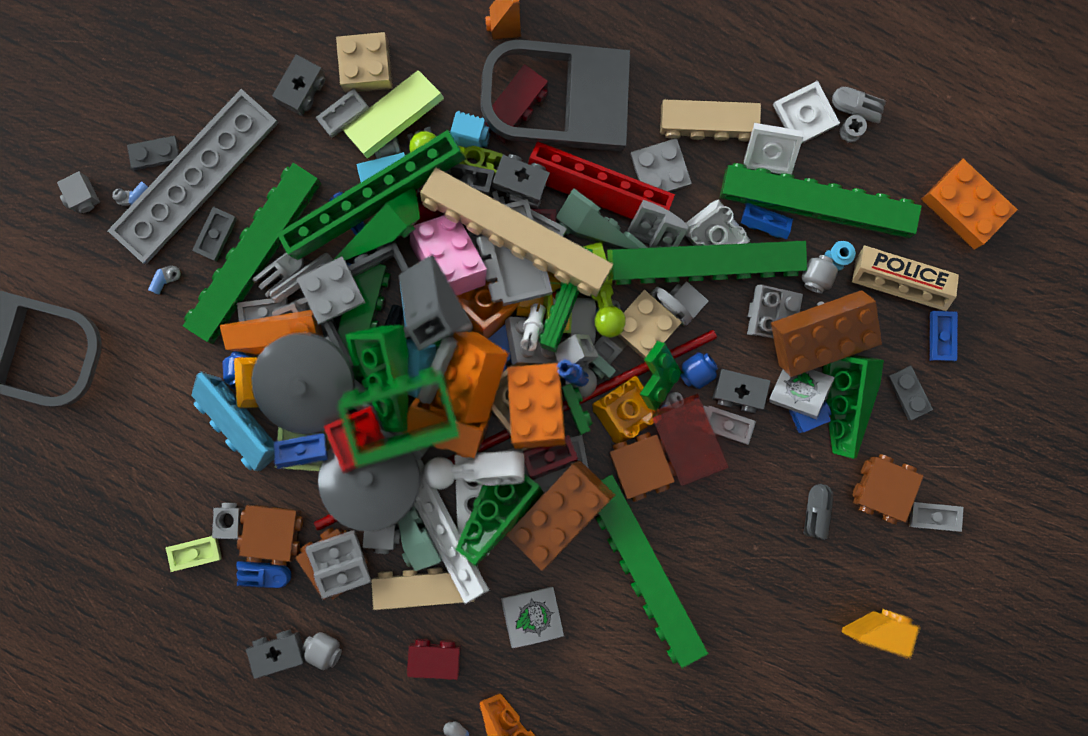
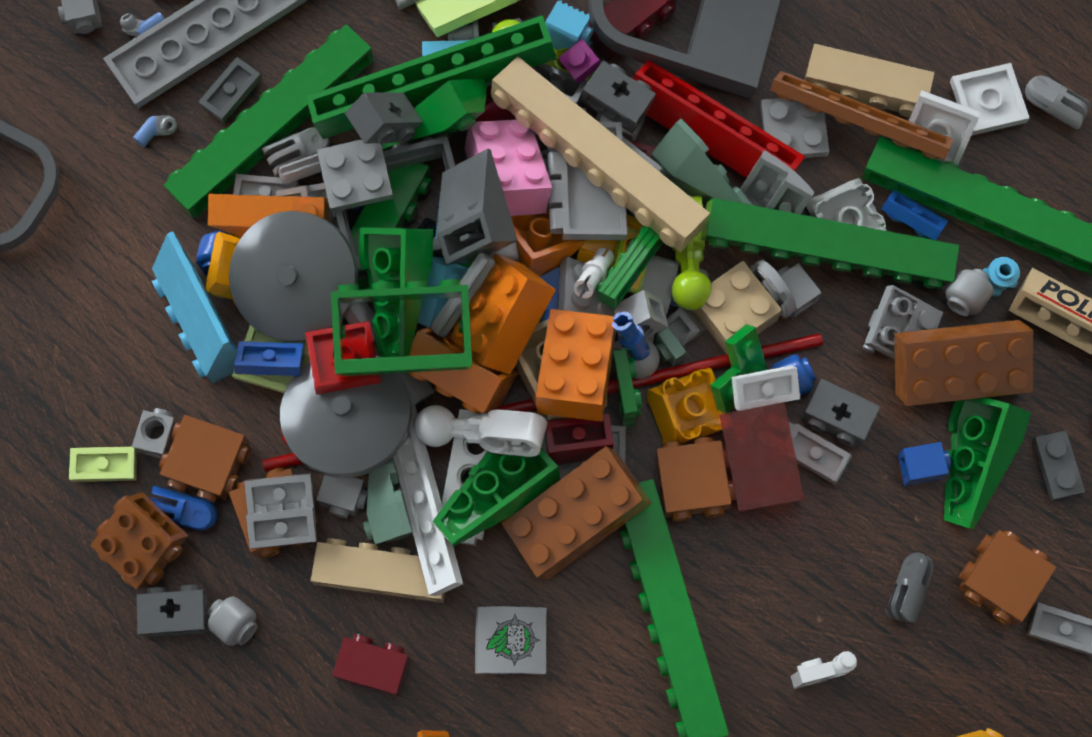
camera: 15 degrees right, 10 degrees down
light grey slope [769,370,835,419] -> none
light grey bush [839,115,867,143] -> none
none -> dark orange brick [90,492,188,589]
none -> dark grey brick [345,93,423,144]
none -> magenta plate [559,38,601,84]
none -> white plate [732,365,800,411]
none -> dark orange plate [770,71,954,160]
none -> white plate [791,651,857,689]

